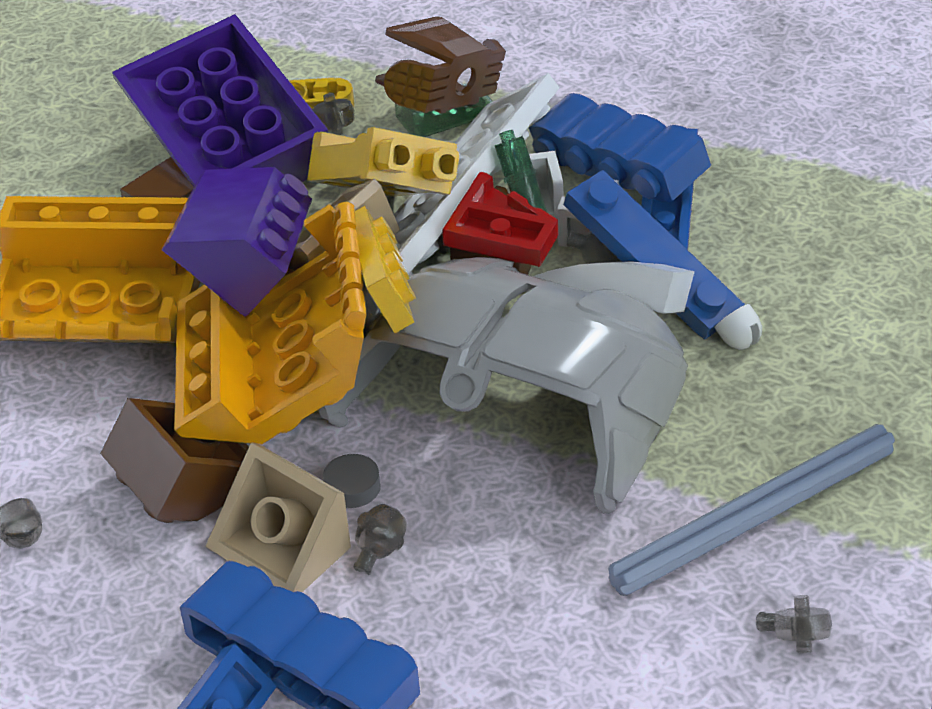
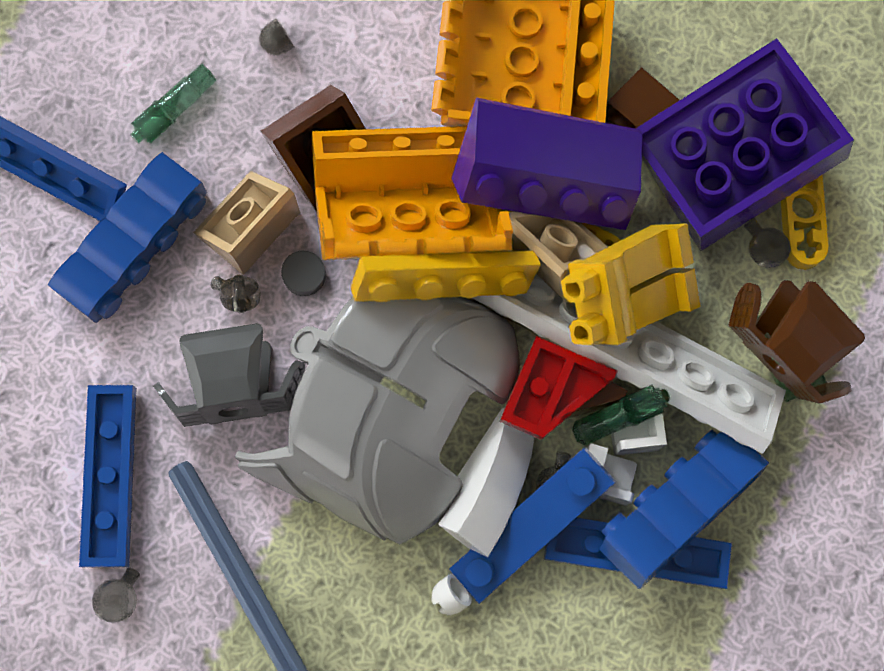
camera: 85 degrees right, 35 degrees up
none -> blue plate [79,385,137,568]
none -> clear green piece [130,64,217,144]
none -> dark grey piece [153,323,305,427]

